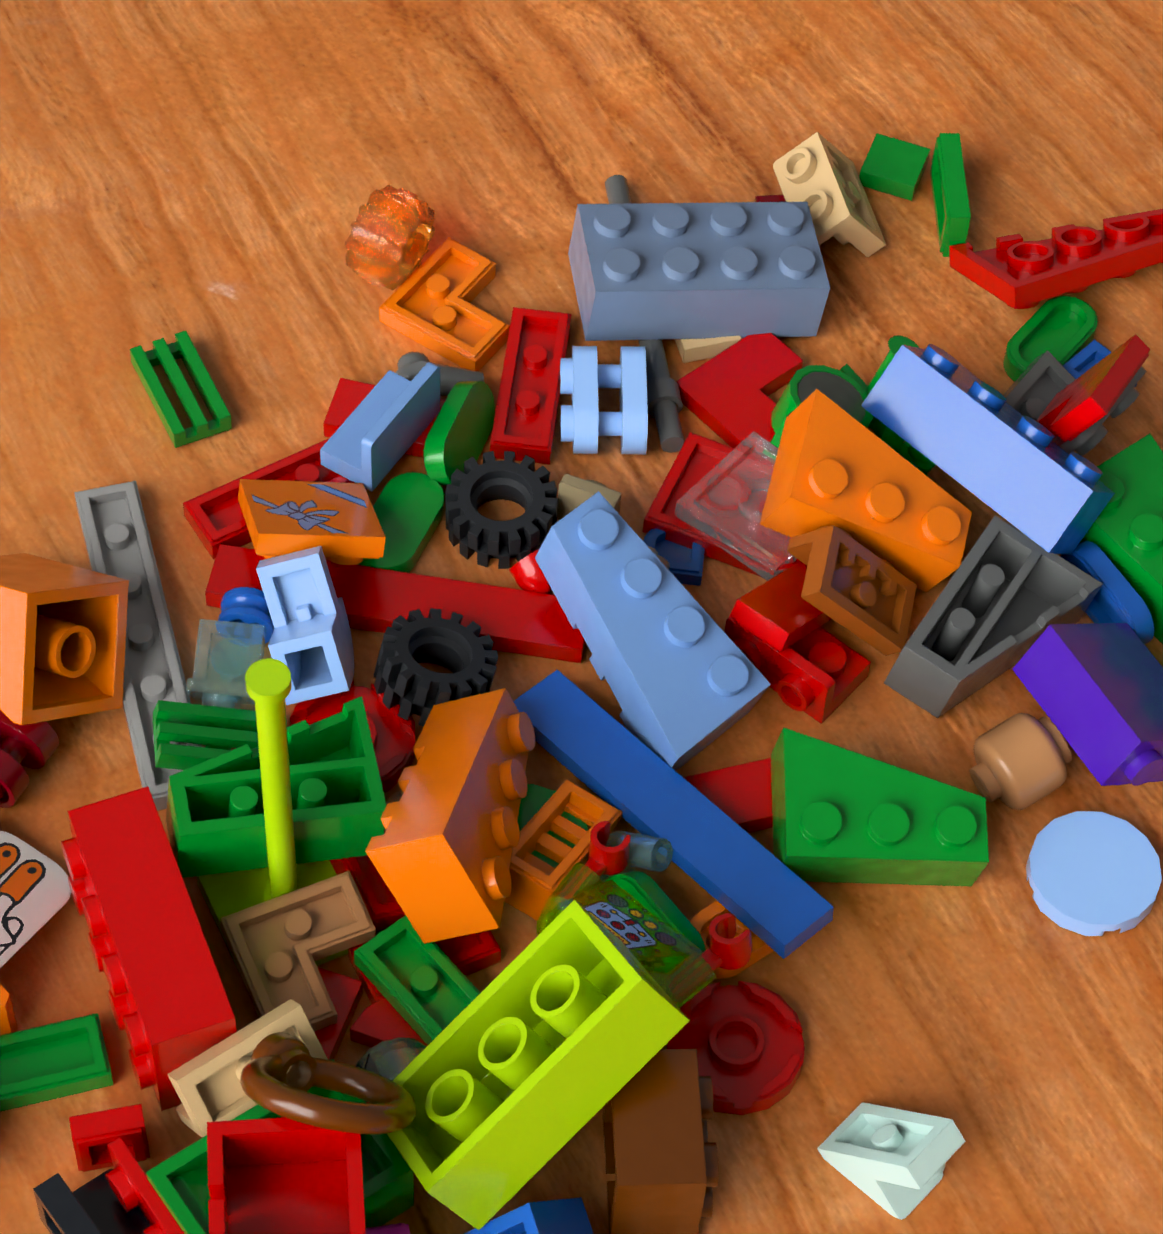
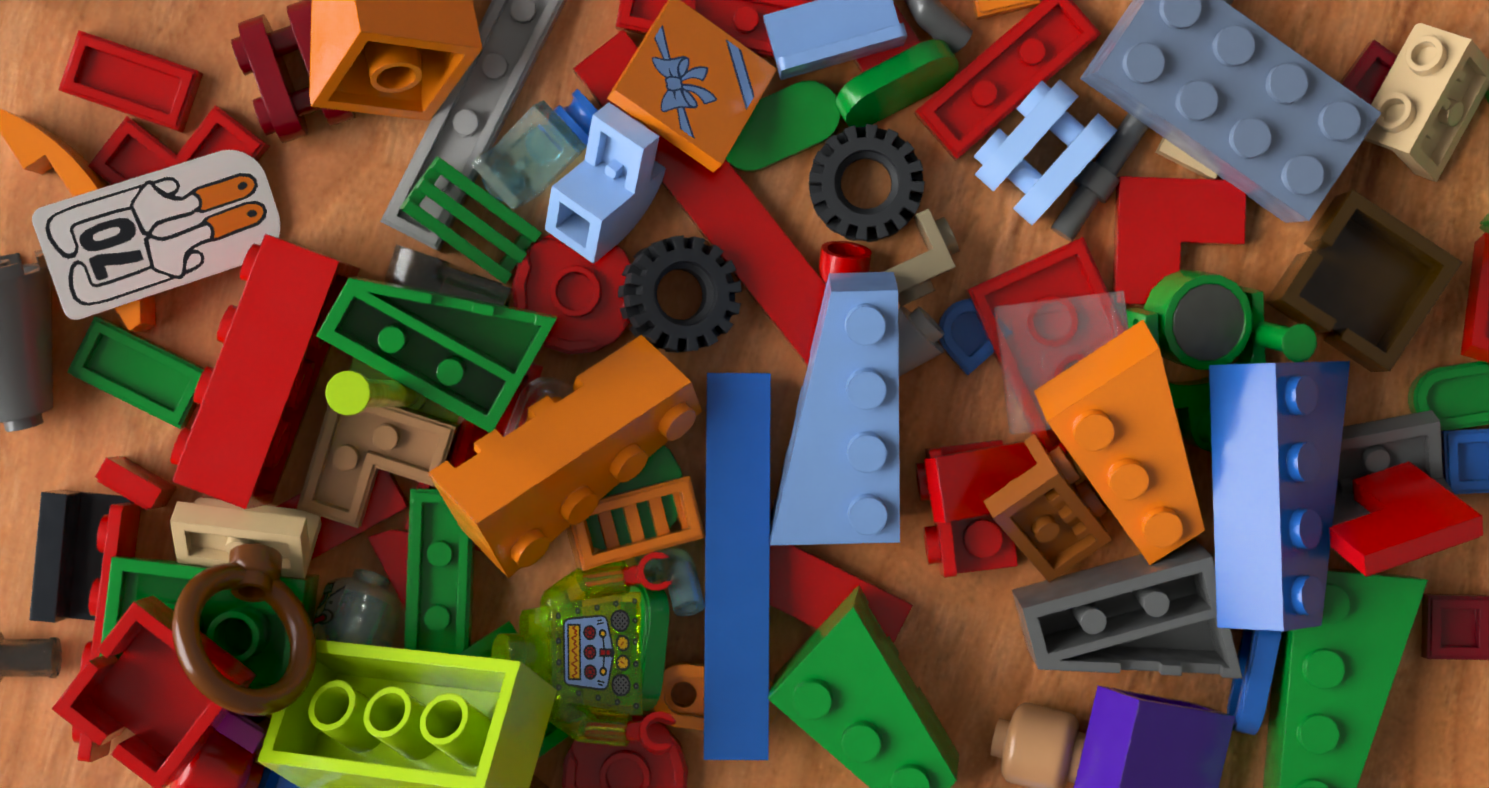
camera: 45 degrees right, 35 degrees up
none -> dark brown piece [1265,190,1462,372]

